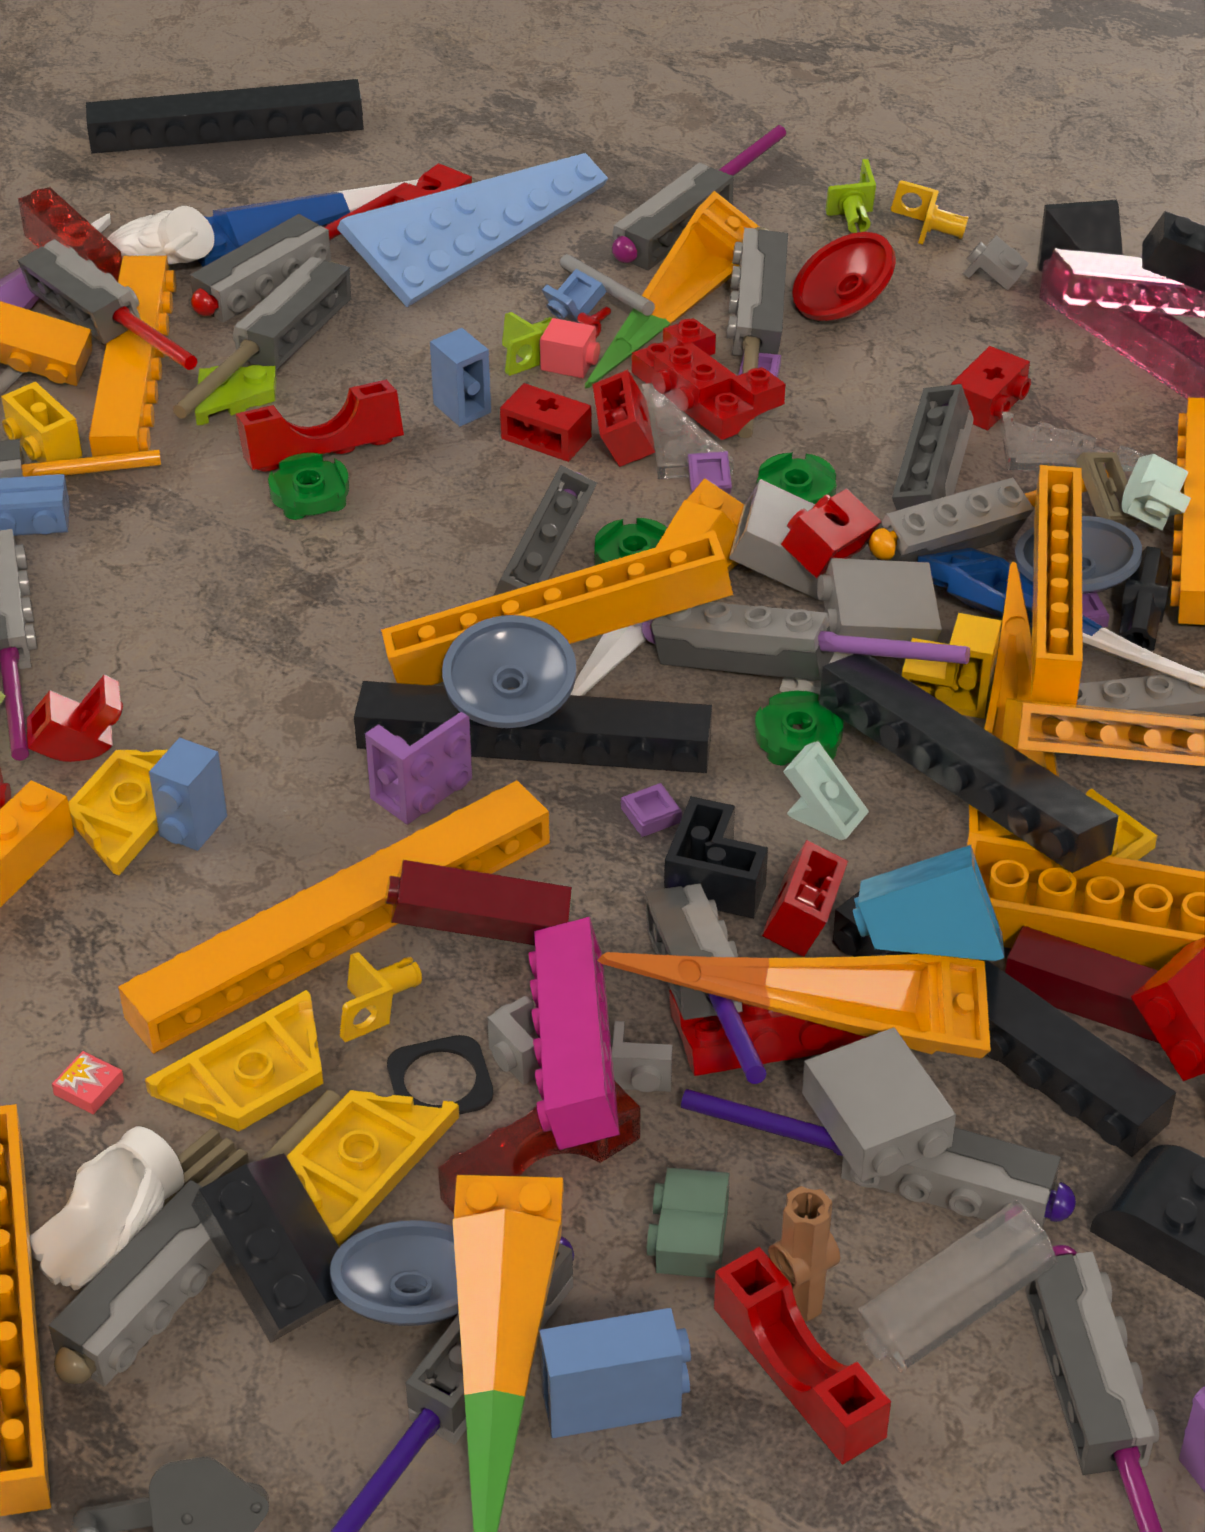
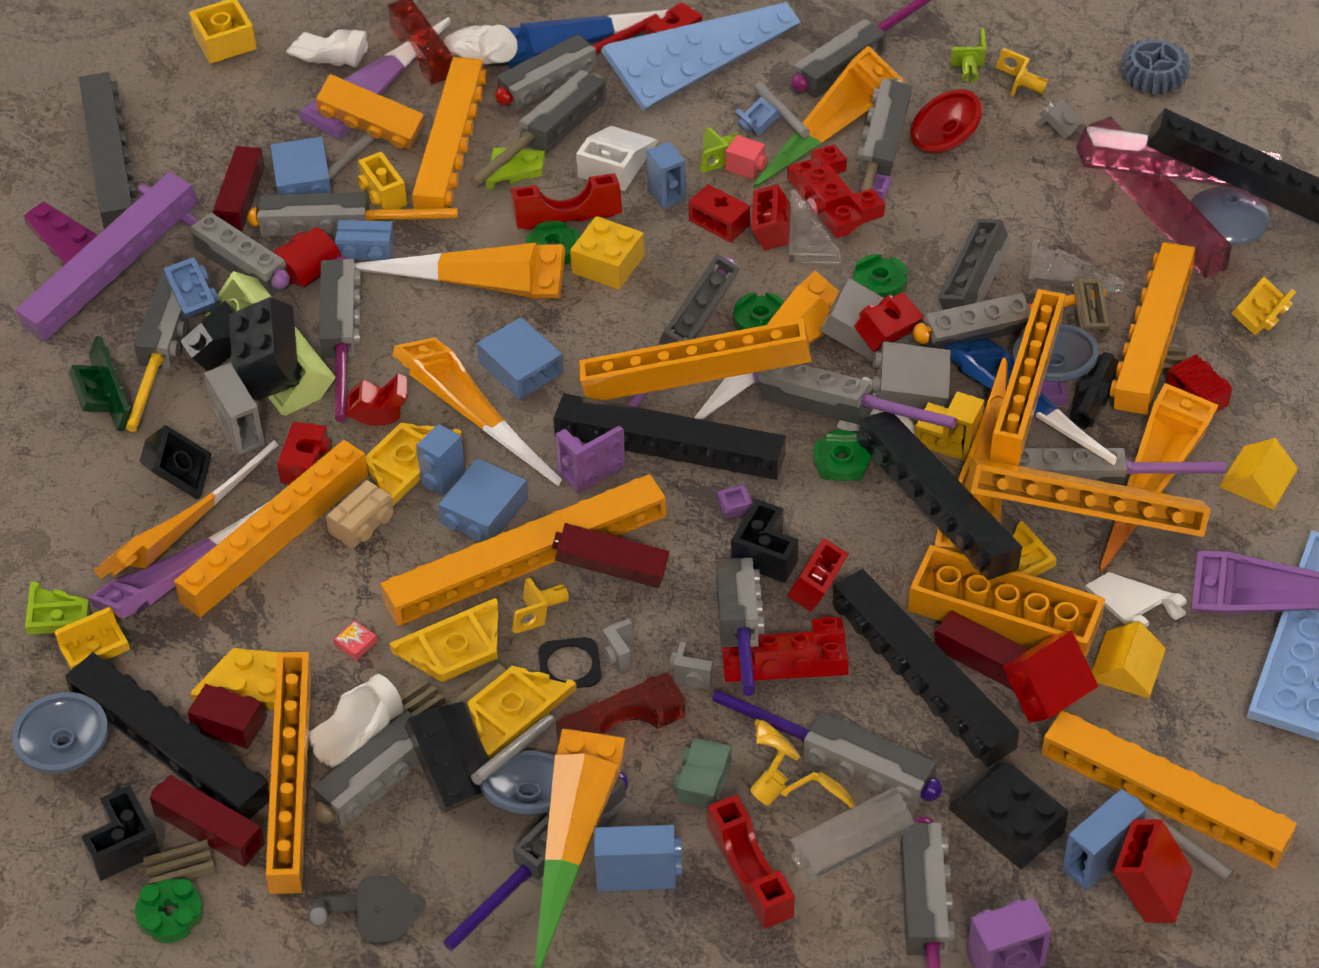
camera: 10 degrees right, 5 degrees up
piece [17,239,198,370] -> none
sand blue dish [442,615,577,728] -> none
dark pink brick [528,917,619,1150] -> none
red hand [577,306,611,338] -> none
light orange plate [597,952,991,1059] -> none
medium lavender tile [687,451,732,494] -> none
medium nougat piece [768,1186,841,1322] -> none
light aqua slope [783,741,869,840] -> none
light grey brick [802,1027,956,1182] -> none
dark azure slope [853,845,1005,961] -> none
red brick [951,346,1031,431] -> none
black slope [1037,200,1123,289] -> none
light aqua brick [1122,454,1191,531] -> none
none -> tan brick [326,480,394,549]
none -> light orange plate [355,243,566,299]
none -> light orange plate [392,337,561,486]
none -> medium blue brick [438,458,528,542]
none -> light grey bar [471,714,556,785]
none -> medium blue brick [477,317,564,400]
none -> yellow brick [570,216,645,290]
none -> white slope [576,126,658,191]
none -> yellow plant [750,719,858,819]
none -> sand blue gear [1120,38,1190,96]

